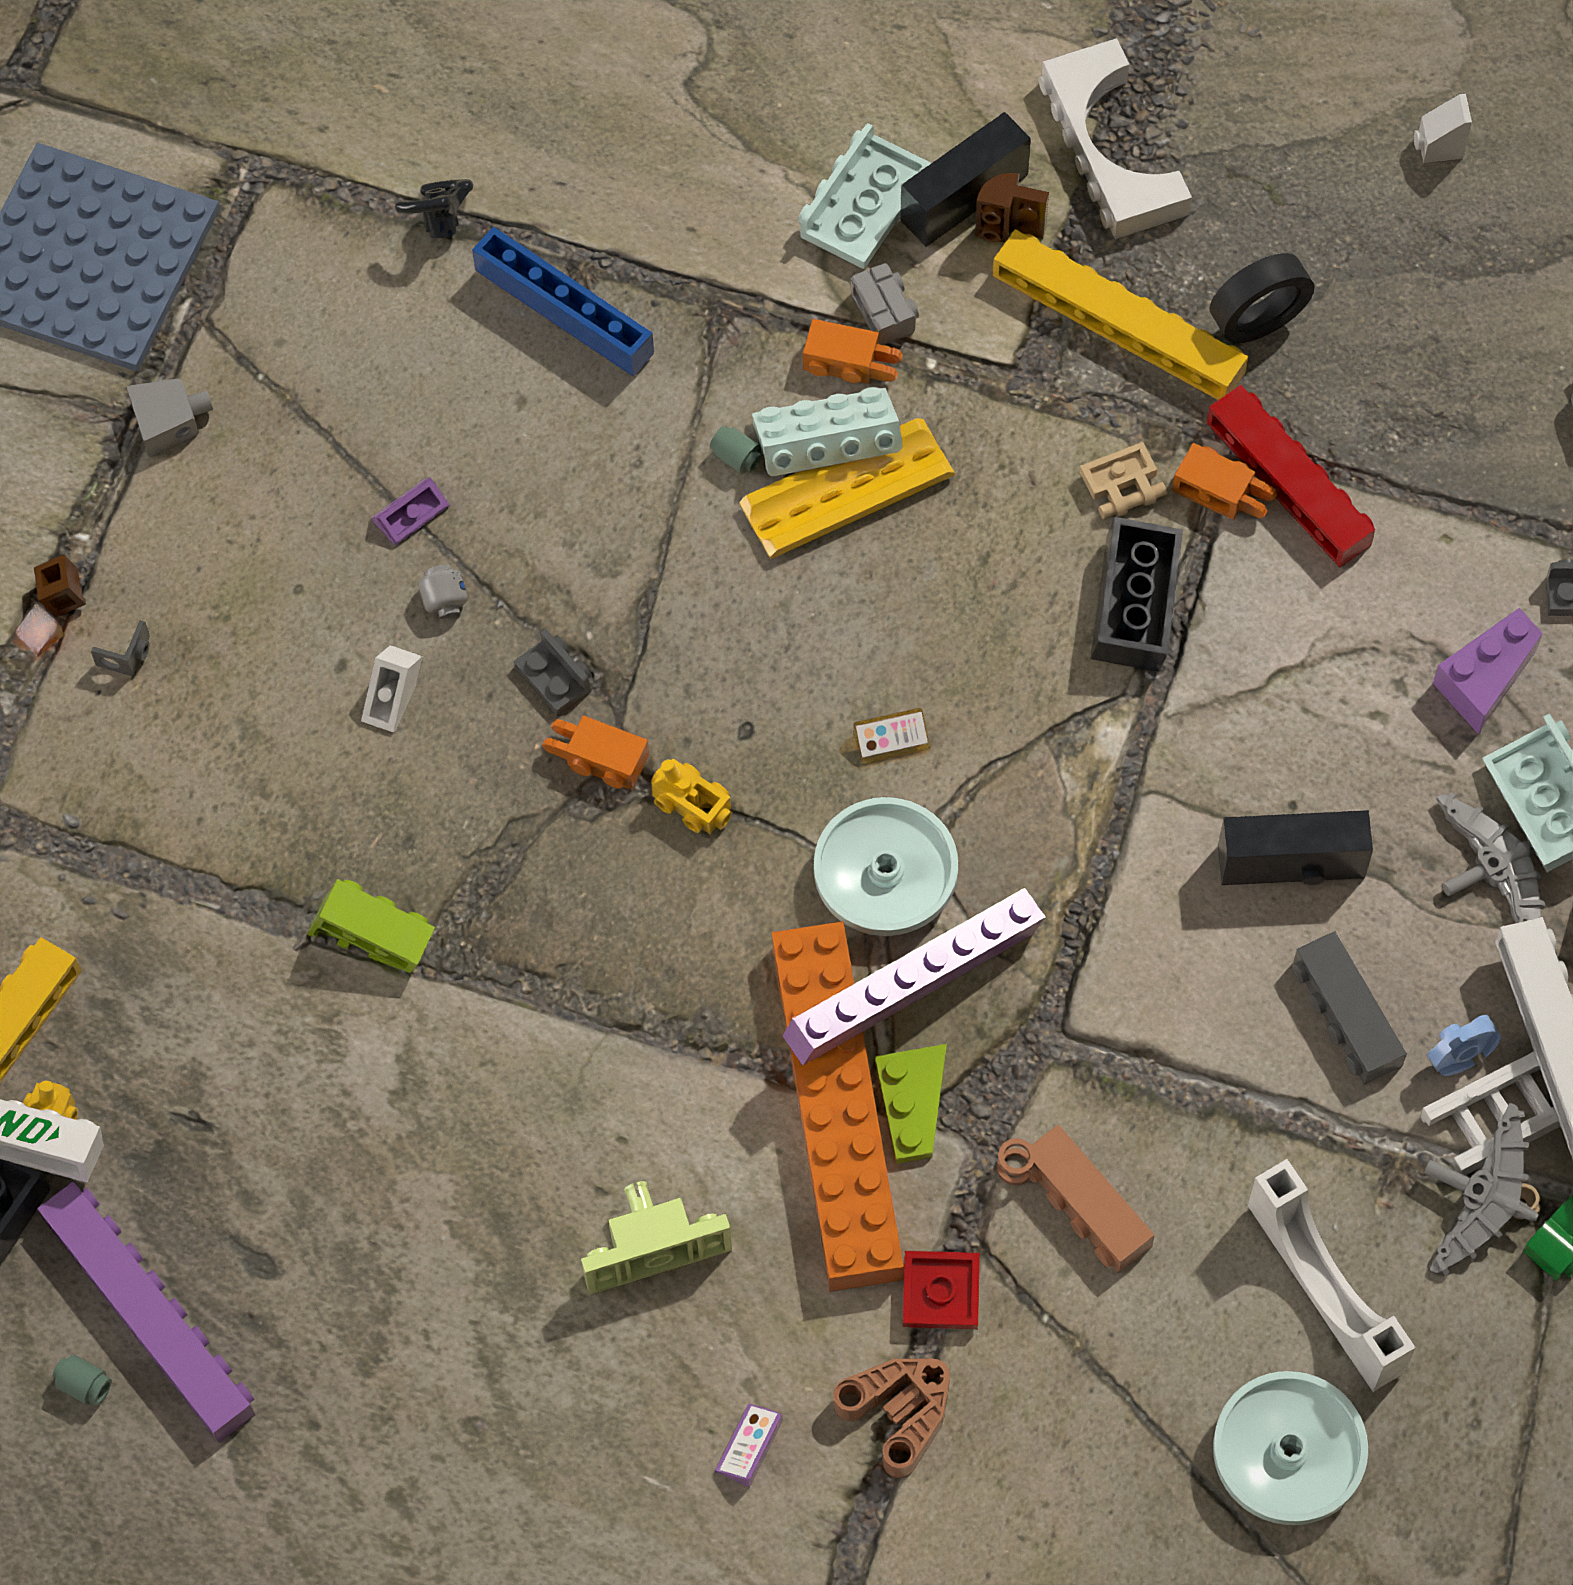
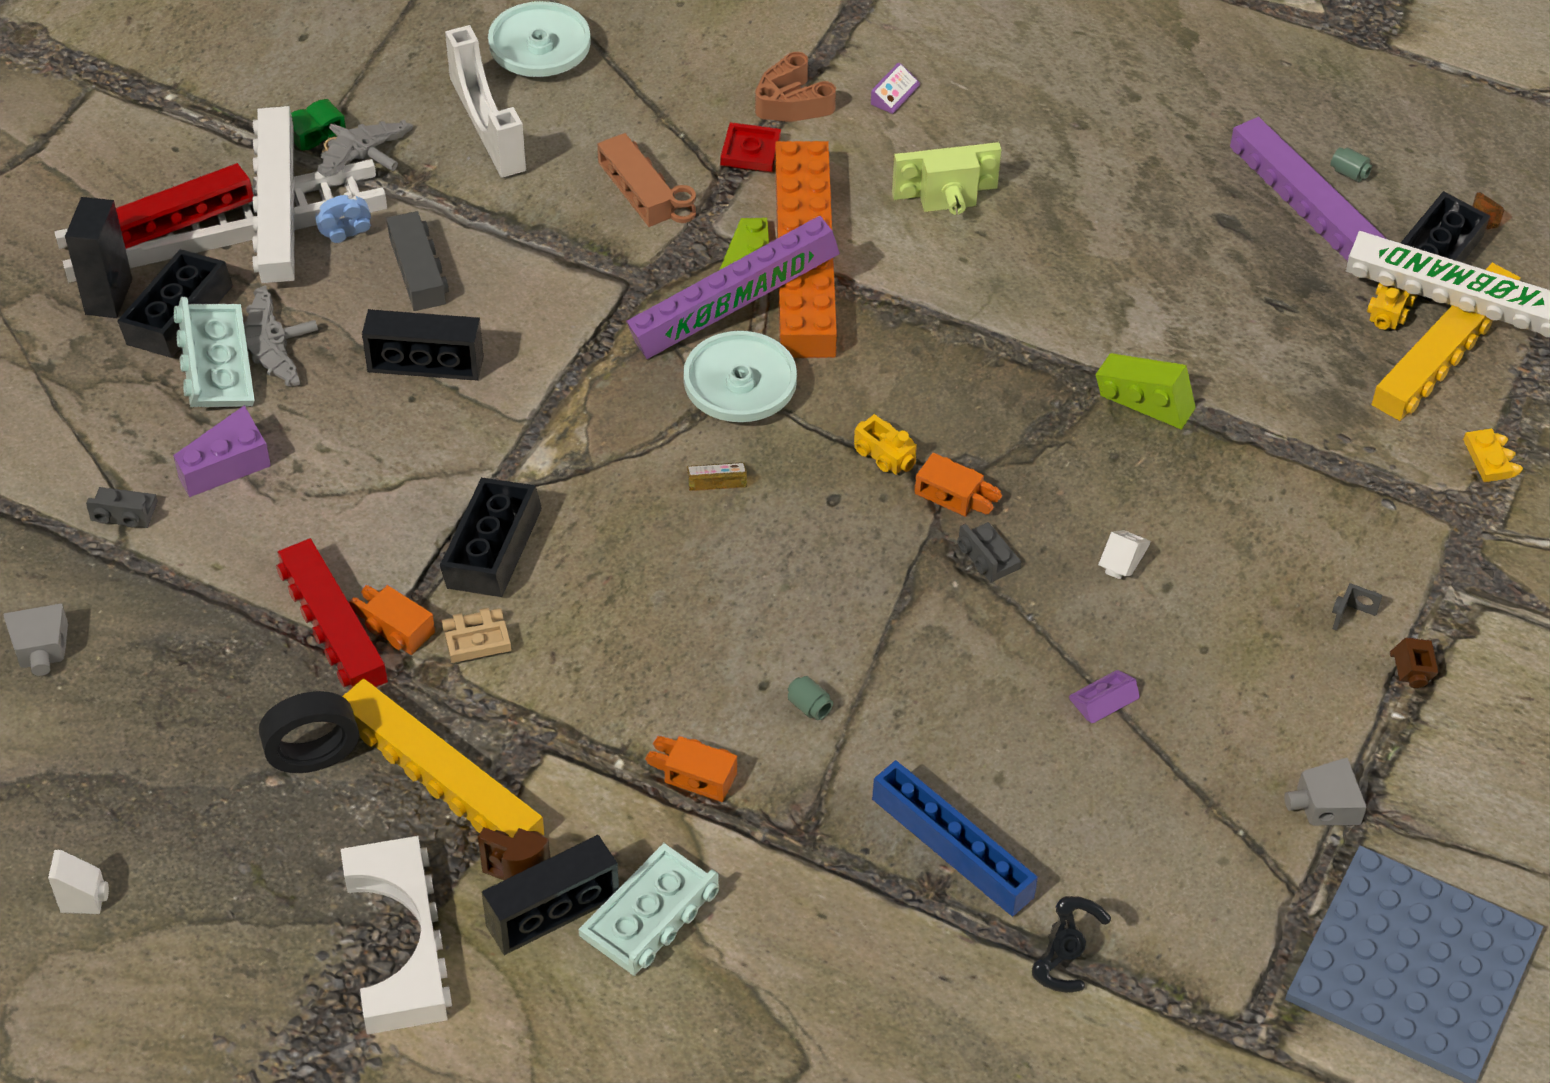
camera: 175 degrees left, 15 degrees down
slope [14,603,64,657] -> none
light grey head [418,564,468,619] -> none
yellow plate [739,418,955,560] -> none
light aqua bracket [752,387,902,476] -> none
light grey brick [850,263,919,345] -> none

